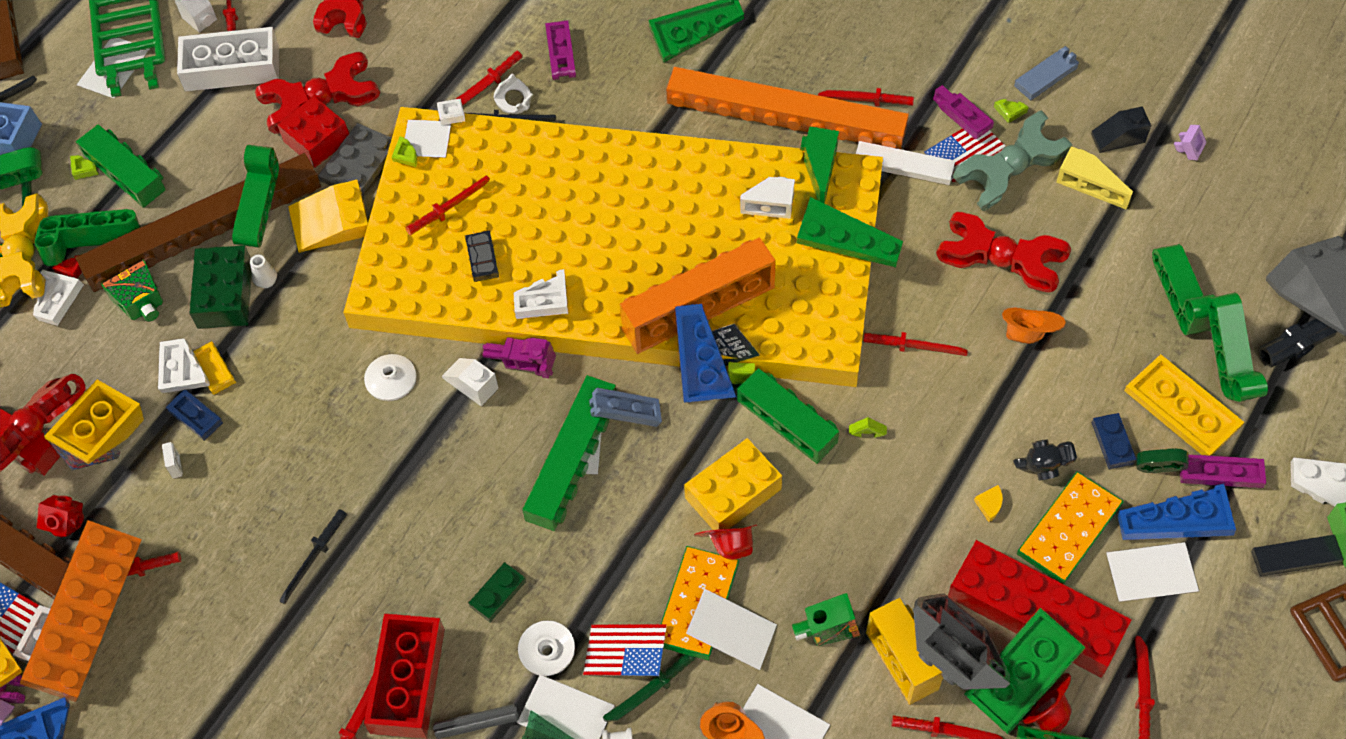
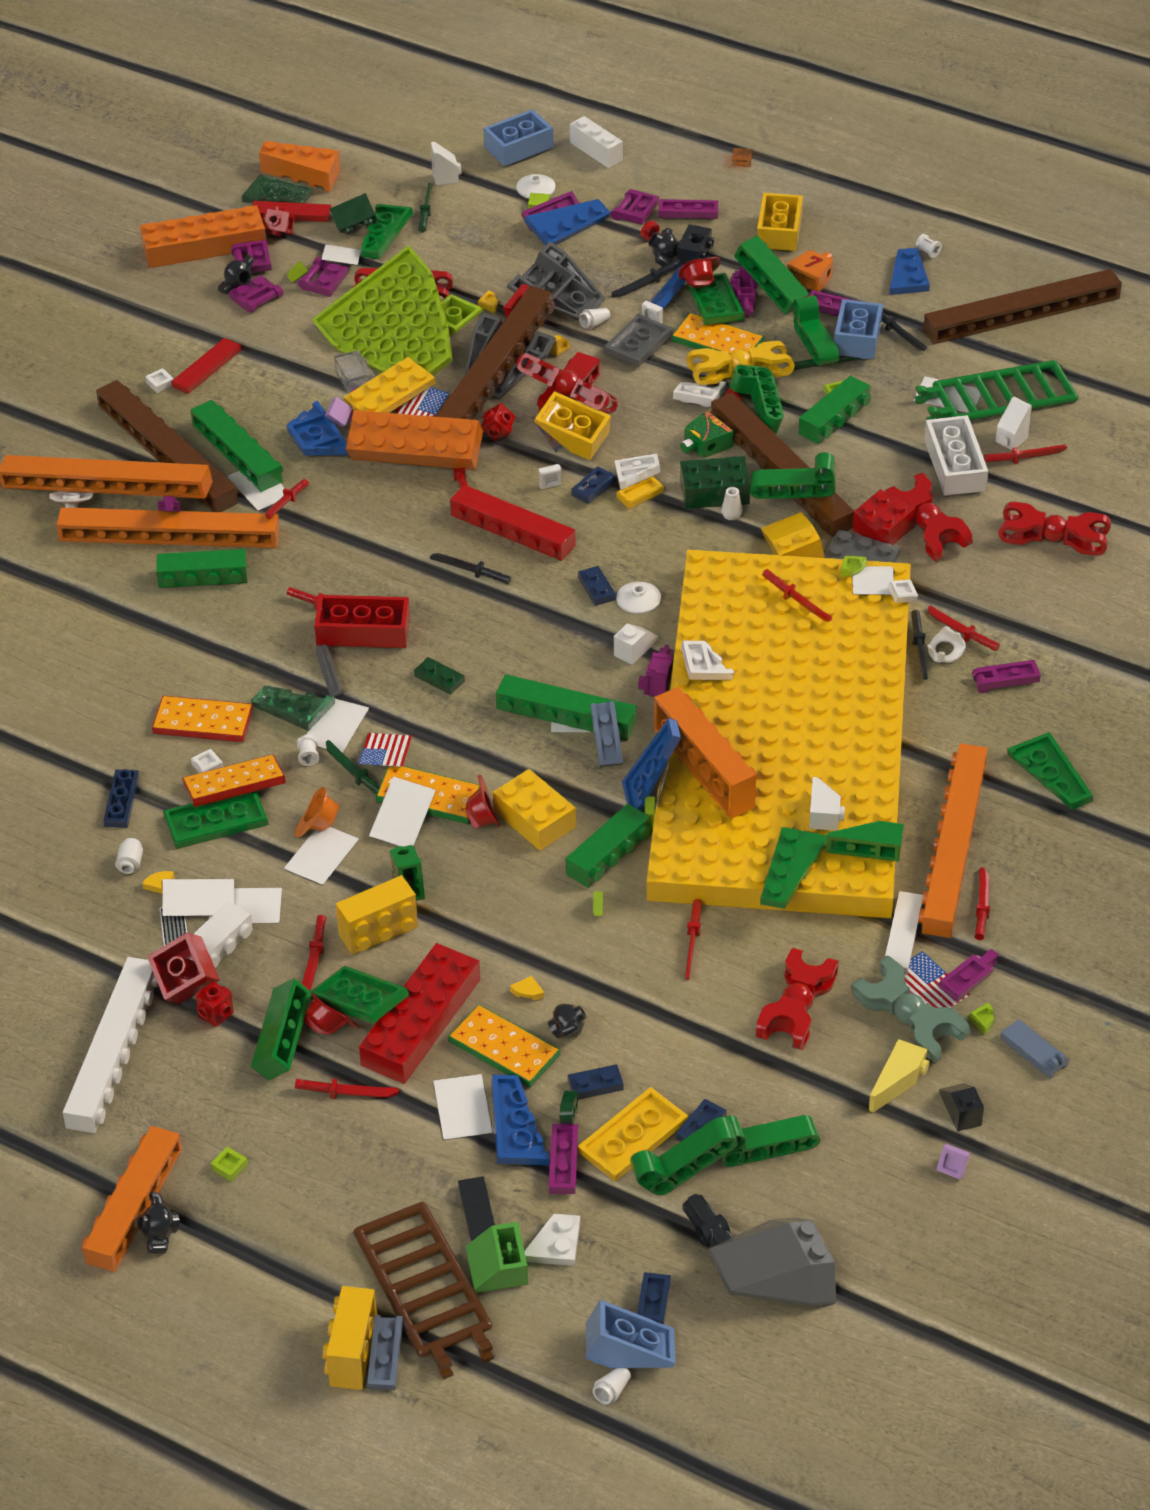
camera: 85 degrees right, 15 degrees down
tile [465,230,499,282] -> none
white dish [518,621,575,676] -> none
dark grey wedge [913,593,1010,690] -> none
orange piece [1002,307,1066,344] -> none
none -> red brick [450,485,576,561]
none -> dark blue plate [578,566,616,606]
none -> dark blue plate [676,1099,727,1142]

